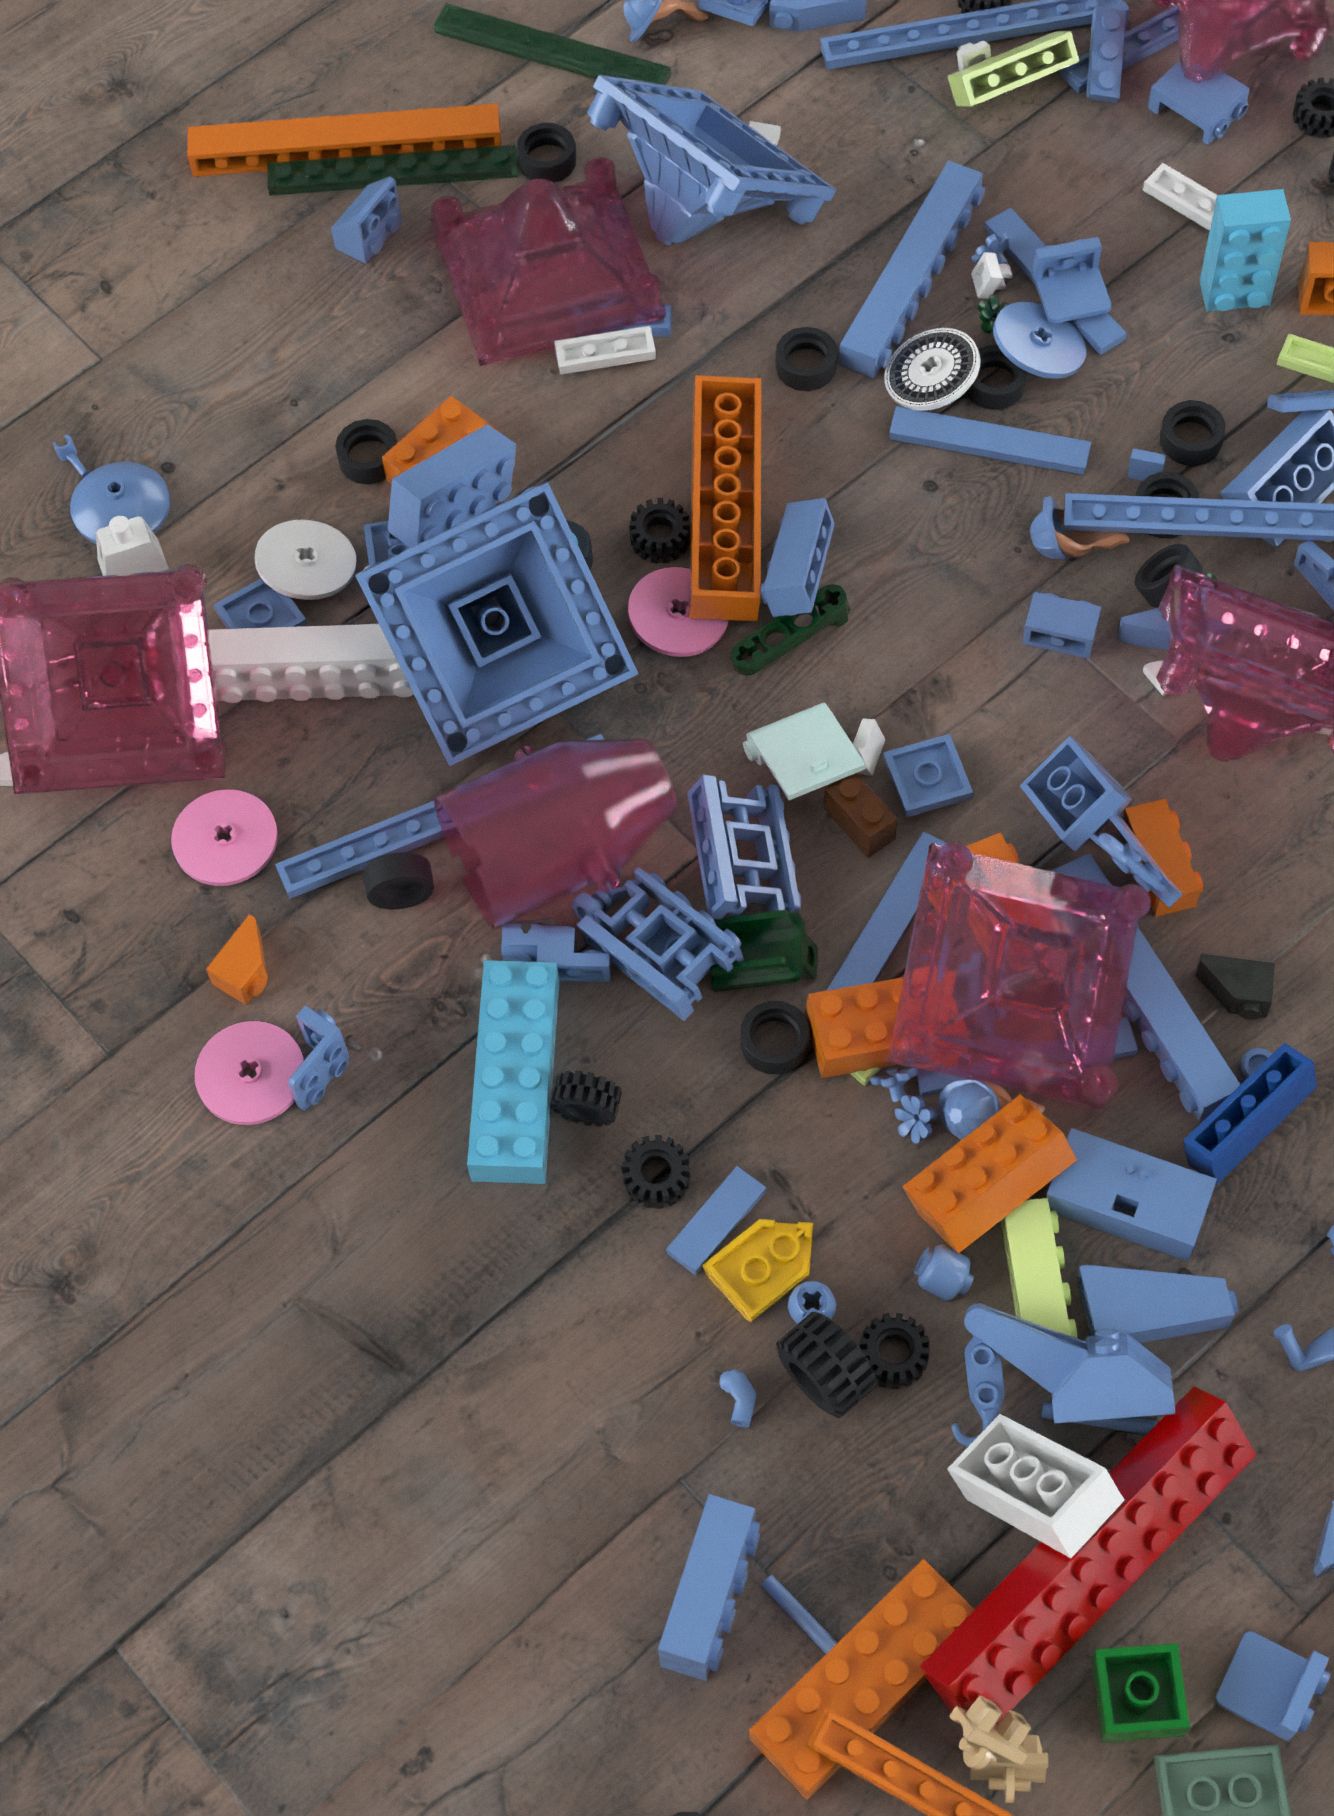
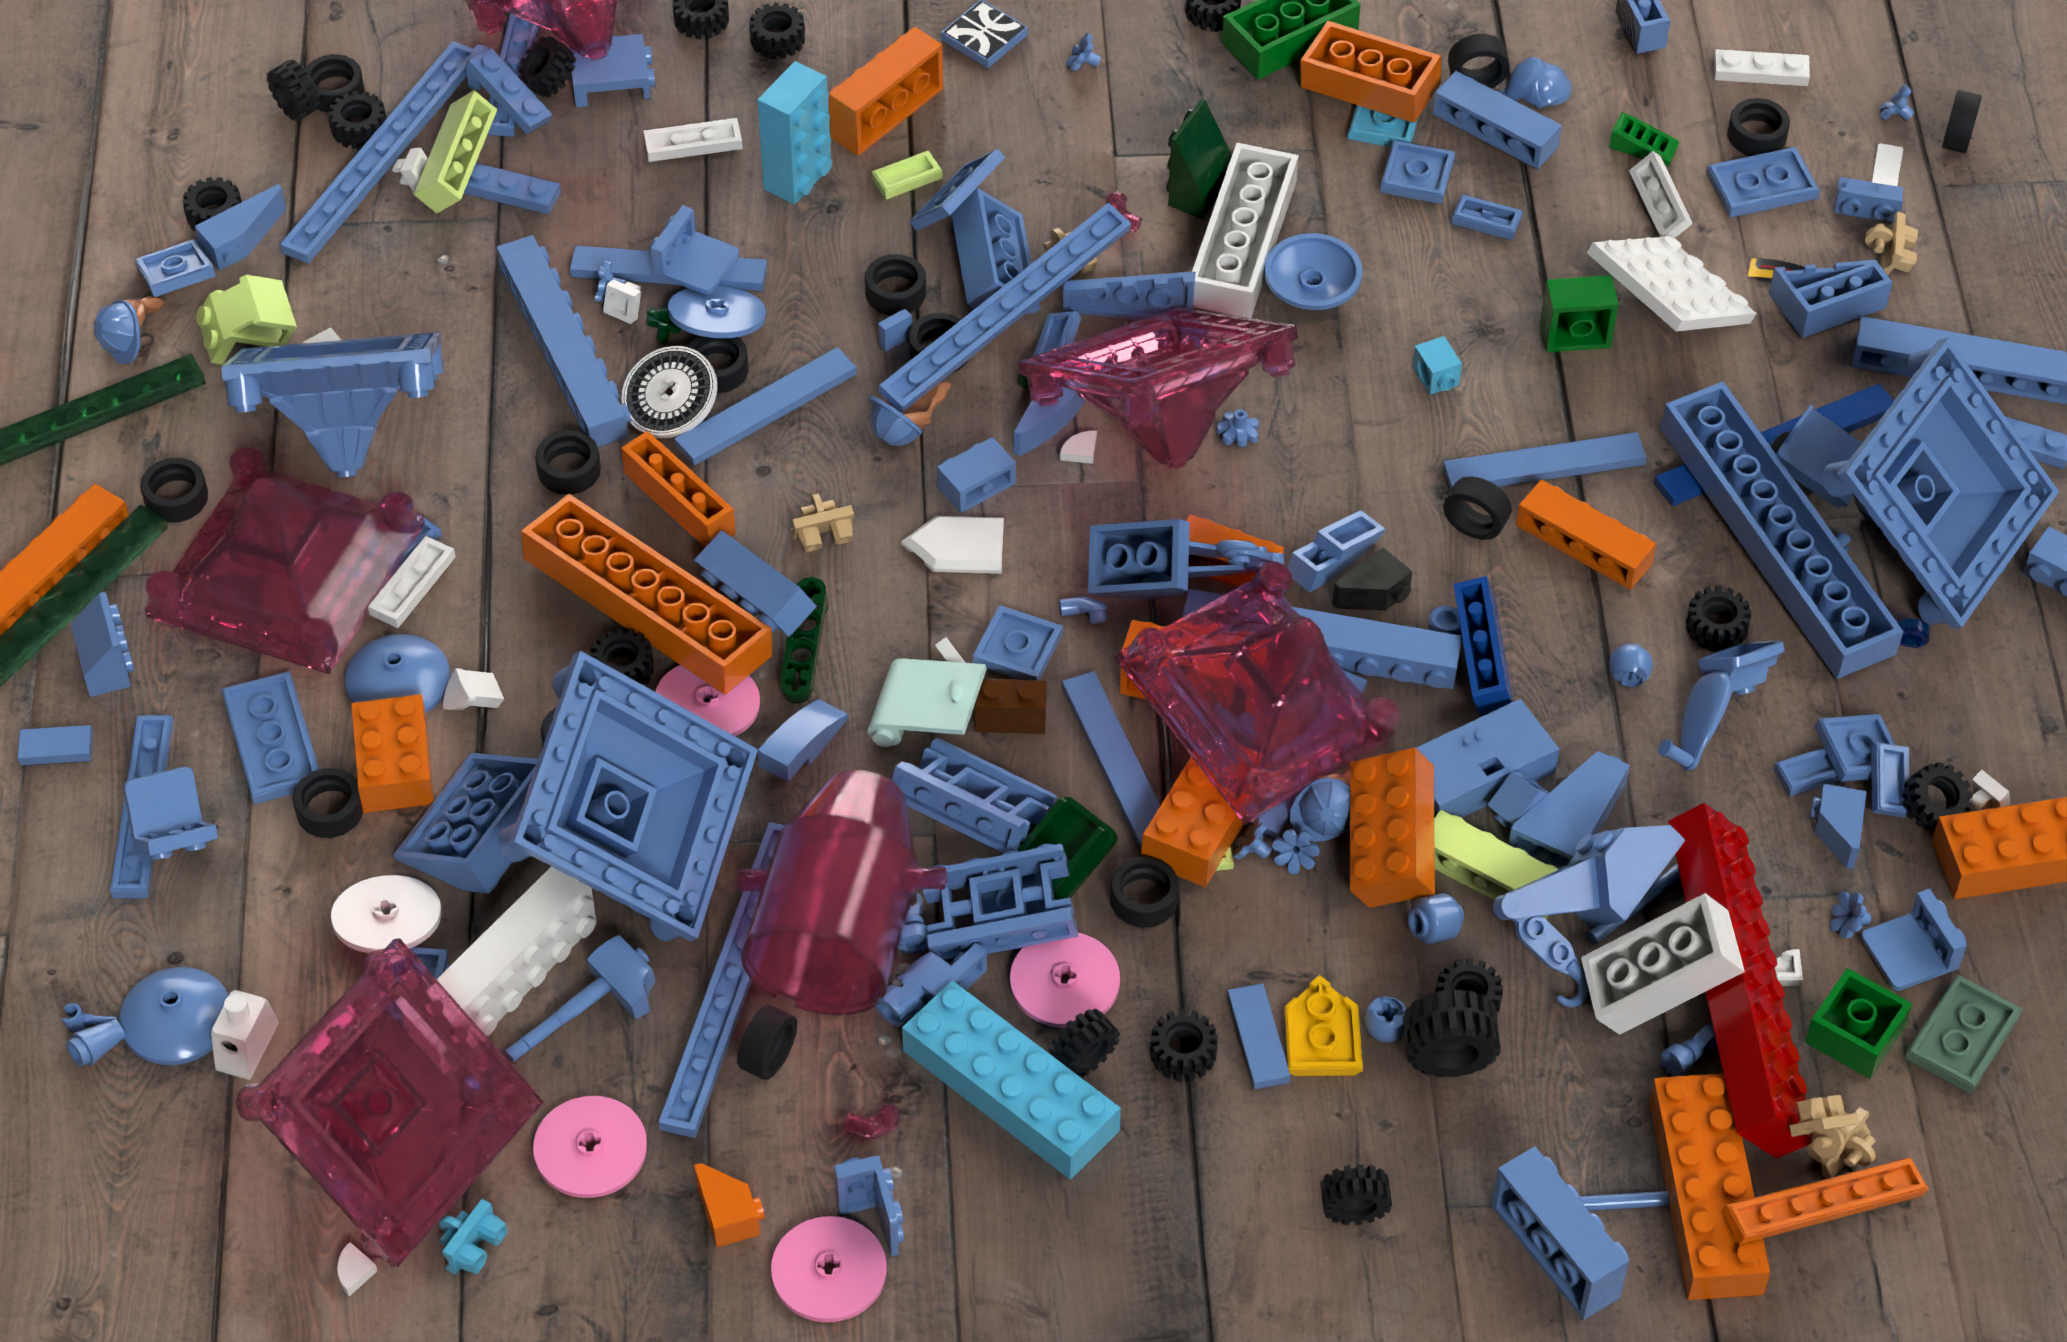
camera: 55 degrees left, 10 degrees down
medium blue brick [387,424,516,548] -> none
medium blue arm [719,1369,757,1428] -> none
black tyre [1134,543,1203,608] -> none
none -> medium blue tile [18,725,93,765]
none -> medium blue cone [66,1019,125,1067]
none -> medium blue tile [110,715,174,898]
none -> medium blue bracket [123,767,218,860]
none -> yellowish green piece [196,275,297,365]
none -> medium blue tile [221,671,319,804]
none -> medium blue dish [345,634,450,713]
none -> medium azure hips [439,1199,508,1275]
none -> white tile [443,668,504,710]
none -> medium blue plate [464,163,561,214]
none -> medium blue piece [505,935,656,1062]
none -> black tyre [518,36,576,98]
none -> orange brick [621,431,736,547]
none -> medium blue slope [758,699,849,782]
none -> tan hips [791,493,854,553]
none -> clear pink arm [843,1105,900,1139]
none -> white tile [901,516,1004,574]
none -> bright pink piece [1010,933,1120,1028]
none -> medium blue tile [1033,311,1081,368]
none -> medium blue arm [1059,596,1108,624]
none -> medium blue plant [1216,409,1259,447]
none -> medium blue slope [1285,510,1385,593]
none -> black tyre [1320,1164,1392,1225]
none -> medium blue brick [1488,771,1549,829]
none -> medium blue piece [1661,1024,1718,1077]
none -> white tile [1775,949,1803,987]
none -> medium blue plant [1829,891,1871,938]

